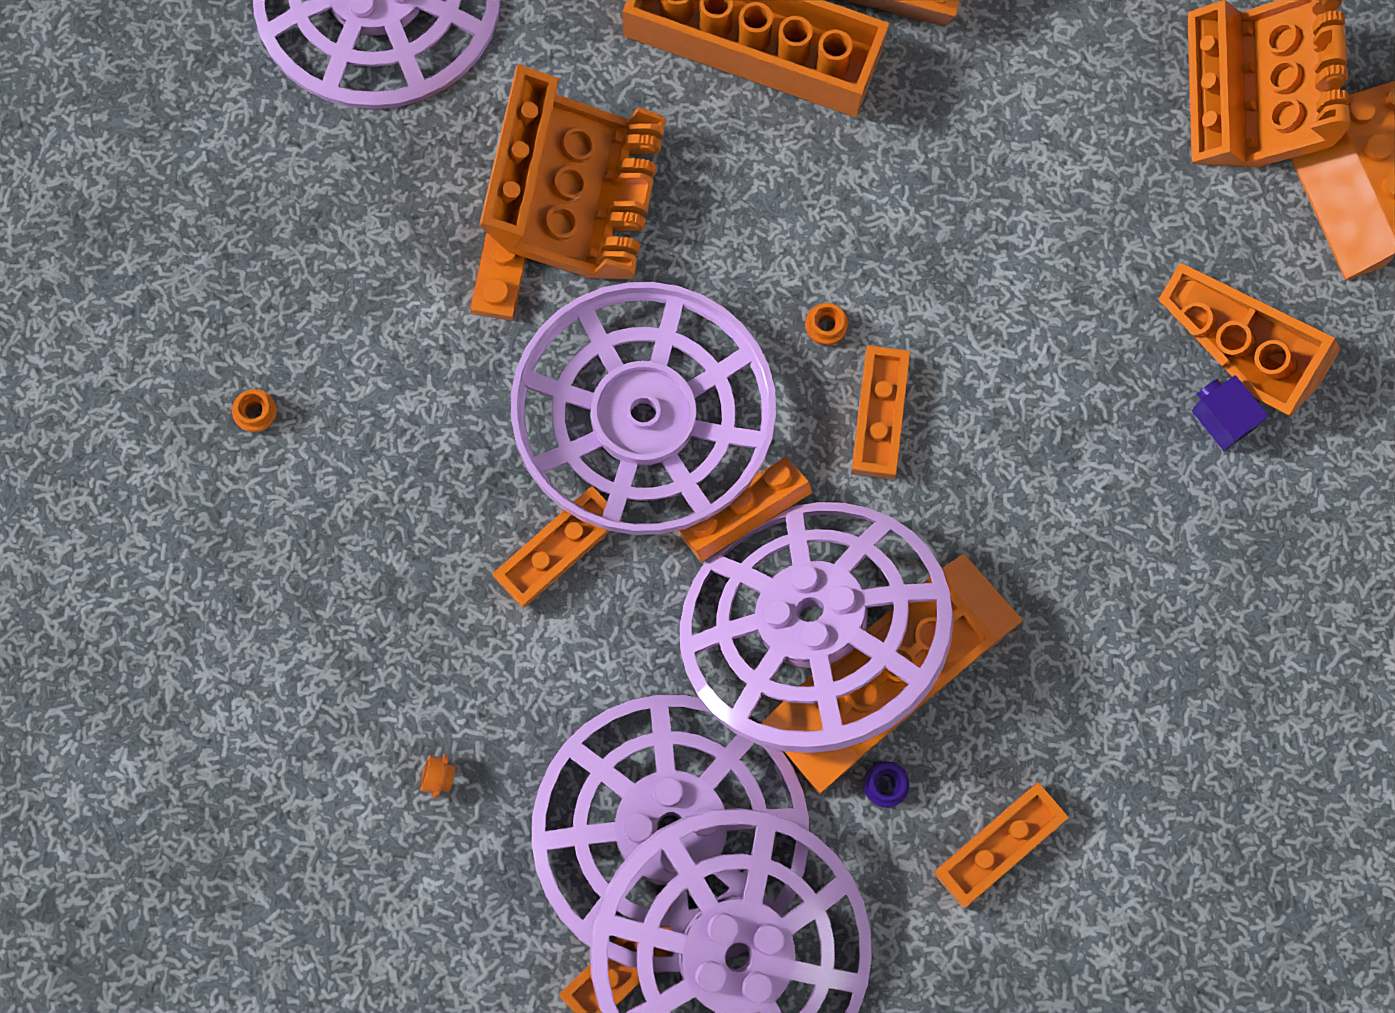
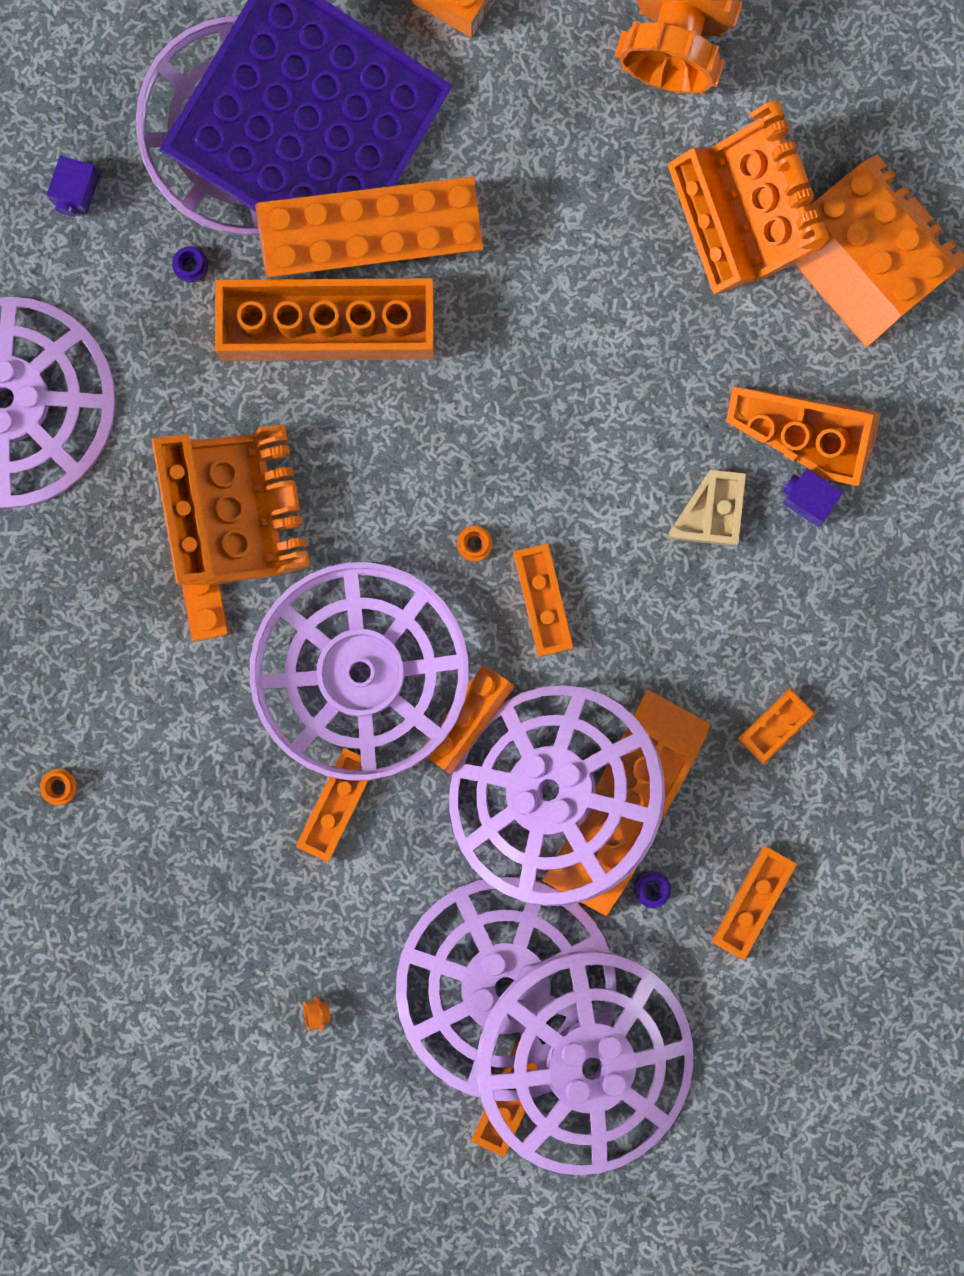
camera: 15 degrees left, 10 degrees up
none -> tan wing [668,470,746,547]
none -> orange plate [737,688,816,765]

